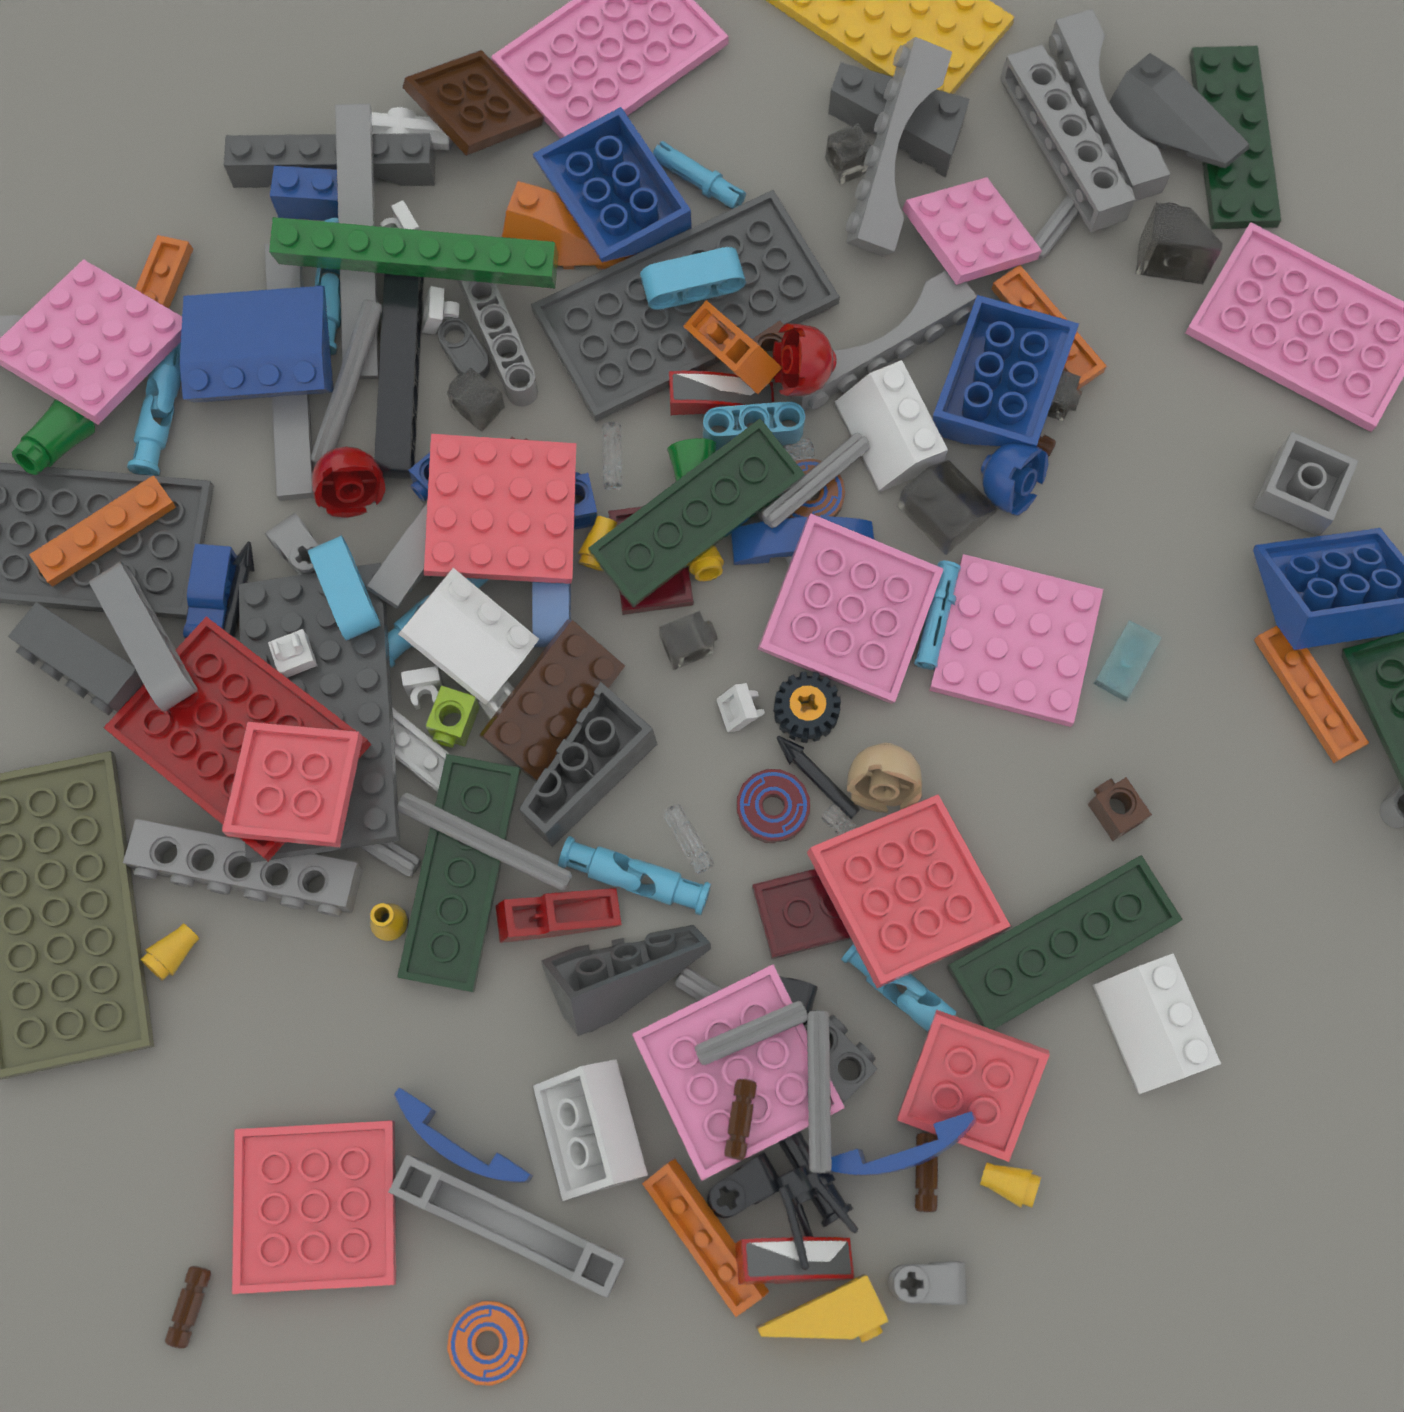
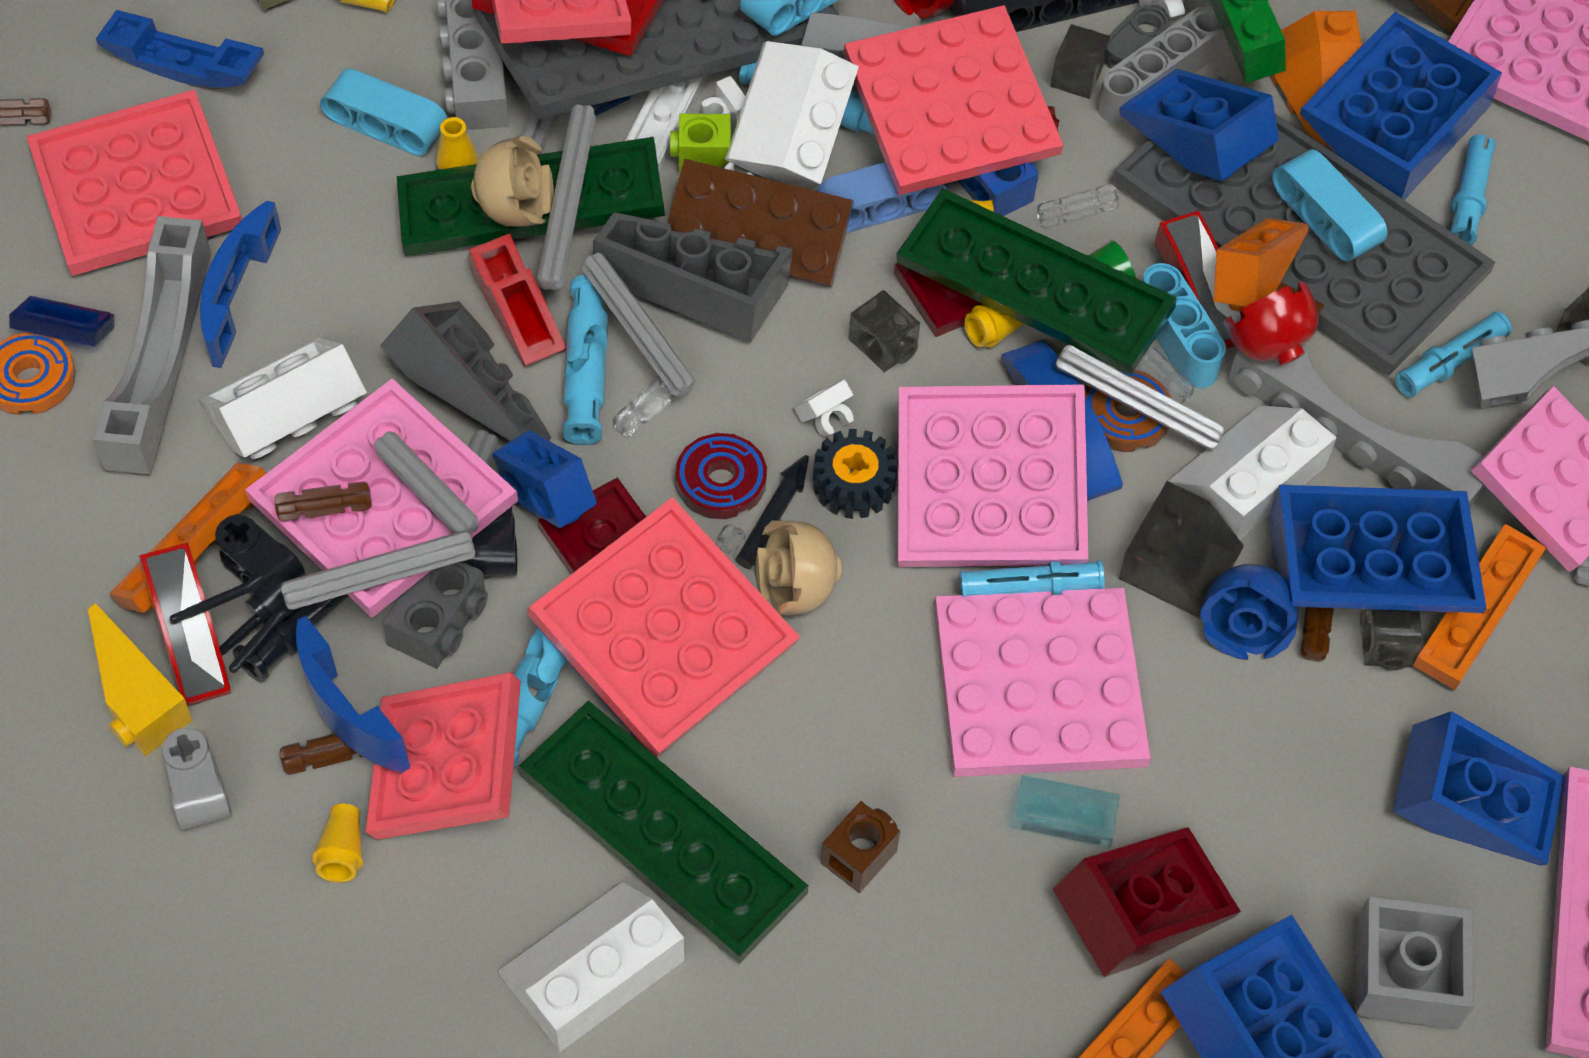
camera: 70 degrees right, 15 degrees down
none -> clear blue tile [9,295,114,347]
none -> blue slope [95,10,264,88]
none -> medium azure beam [320,68,448,156]
none -> tan cylinder [471,136,554,227]
none -> blue brick [492,430,597,528]
none -> light grey axle [582,252,695,397]
none -> dark red slope [1052,827,1241,977]
none -> blue slope [1119,69,1279,181]
none -> blue slope [1393,711,1565,866]
none -> medium azure pin [1395,311,1512,398]

